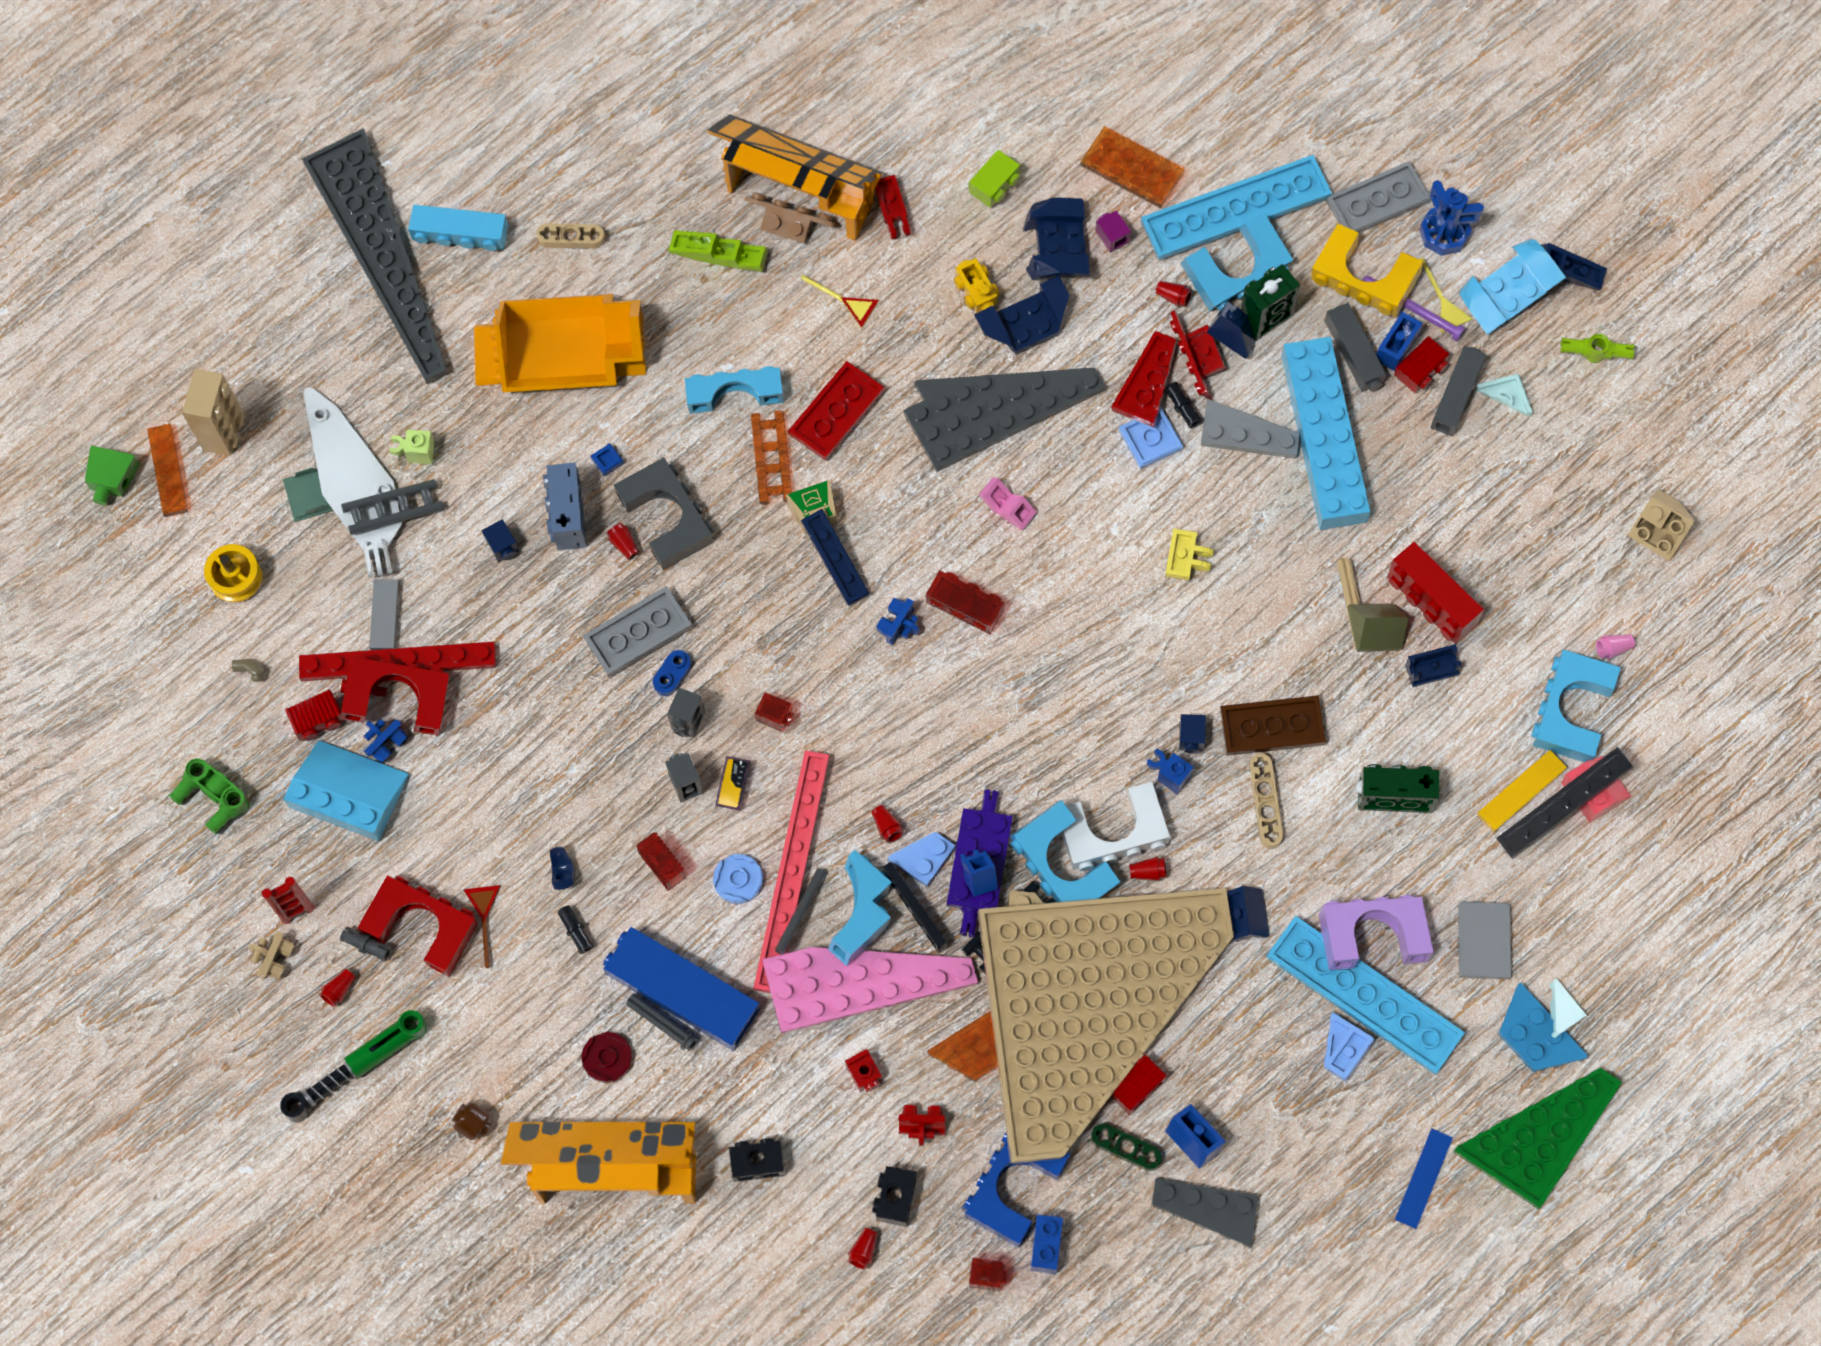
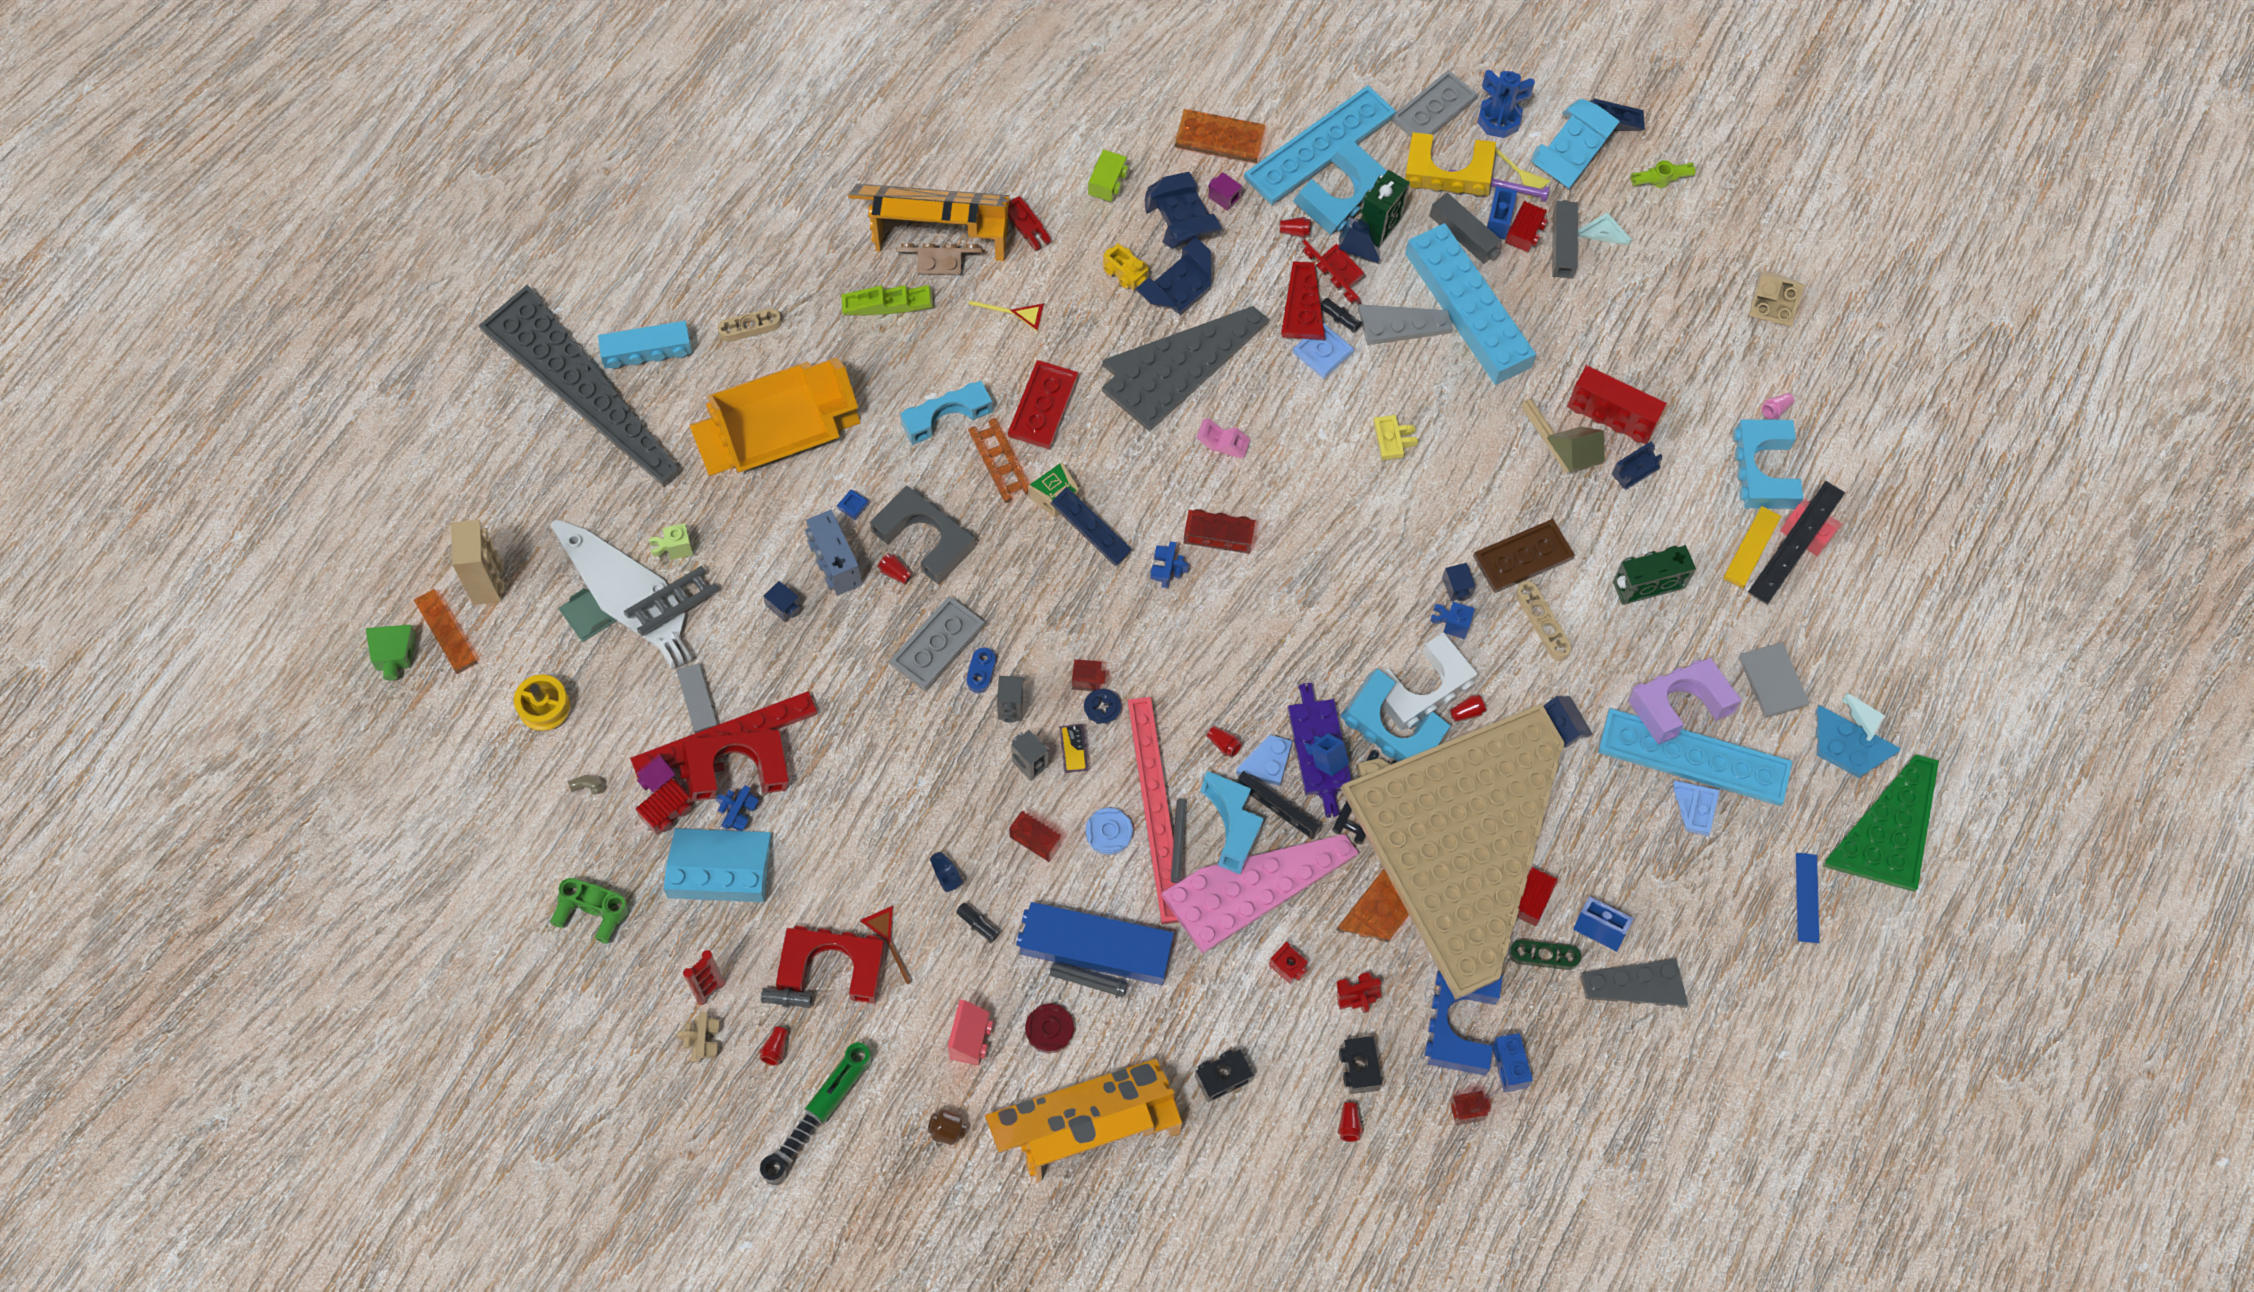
camera: 25 degrees left, 5 degrees down
none -> magenta brick [637,754,675,792]
none -> coral slope [948,999,994,1066]
none -> dark blue gear [1084,689,1121,725]

